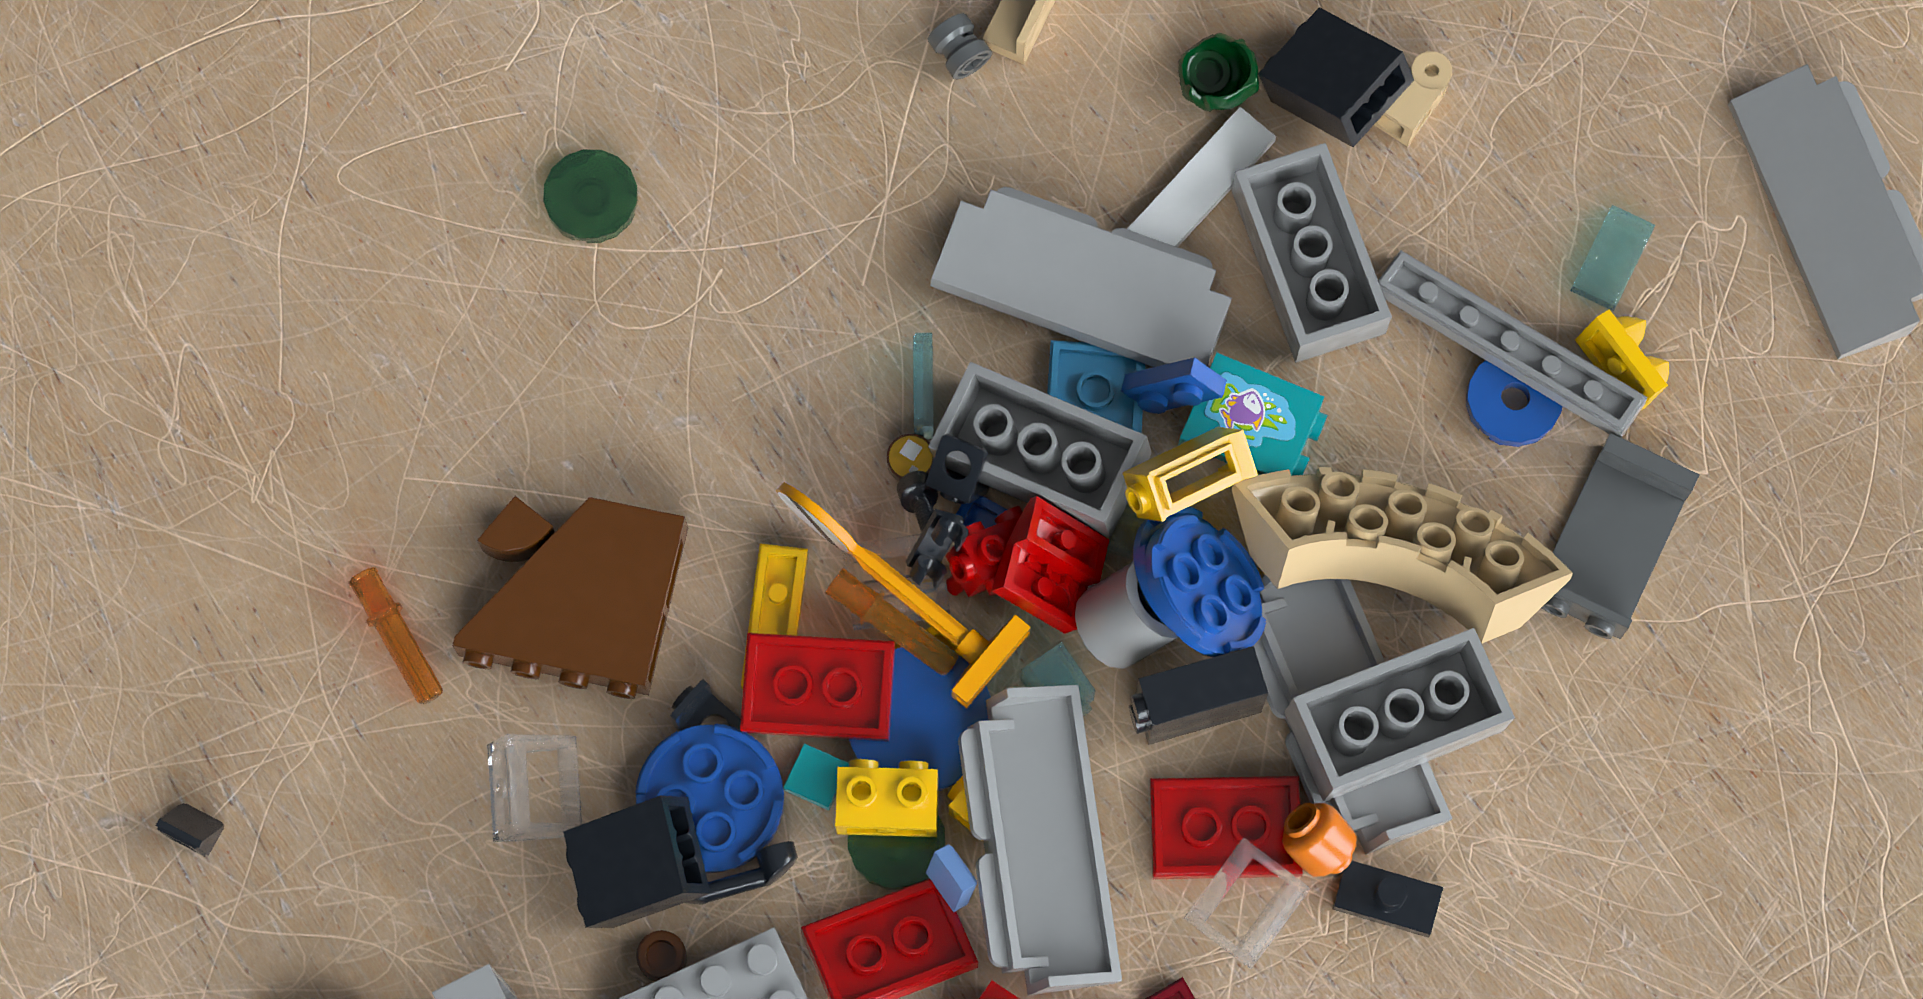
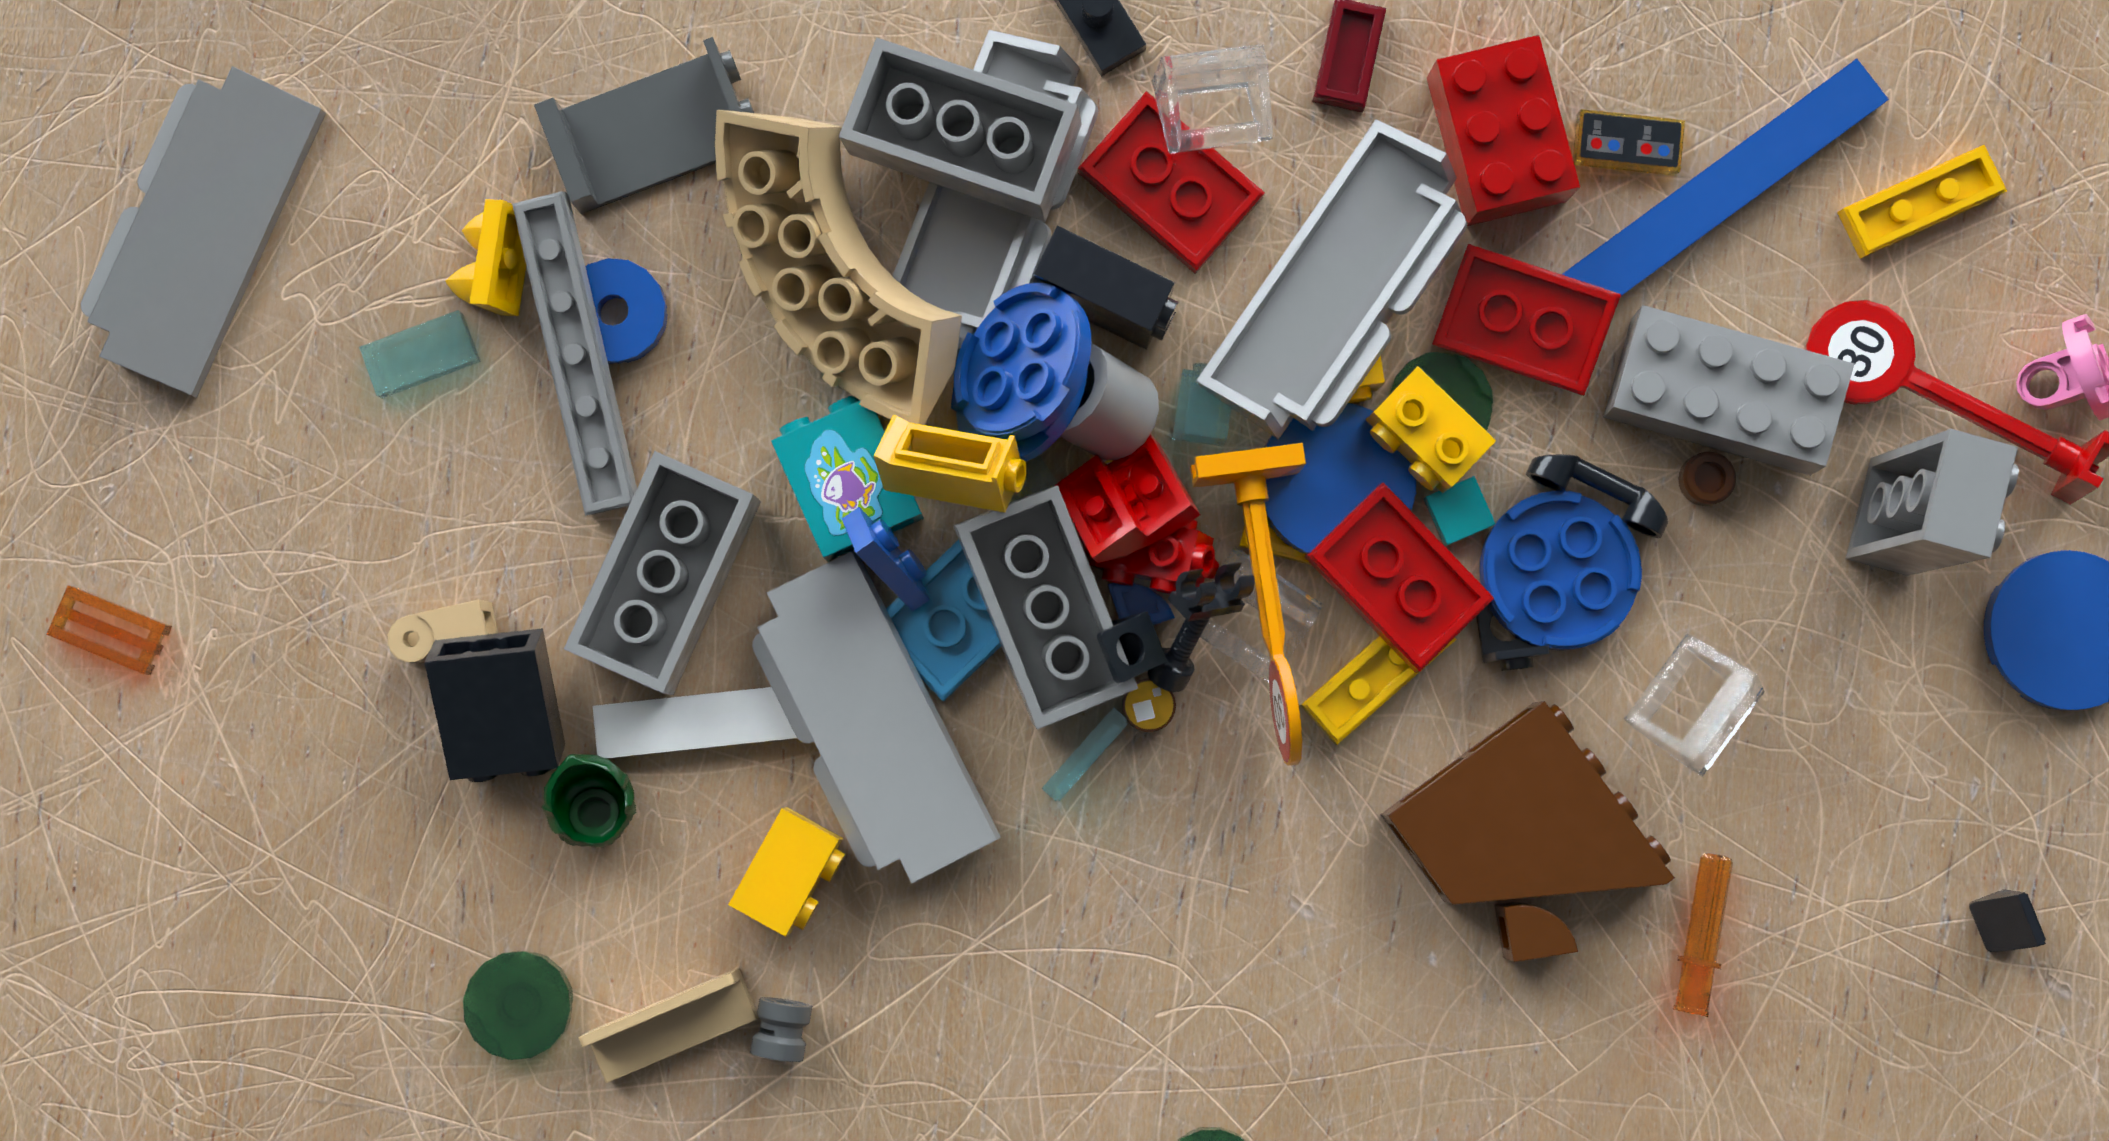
camera: 140 degrees left, 10 degrees up
black brick [563,795,711,928] -> none
clear orange axle [824,567,959,675] -> none
medium blue tile [926,844,977,912] -> none
orange head [1282,803,1357,877] -> none
none -> yellow brick [728,807,845,937]

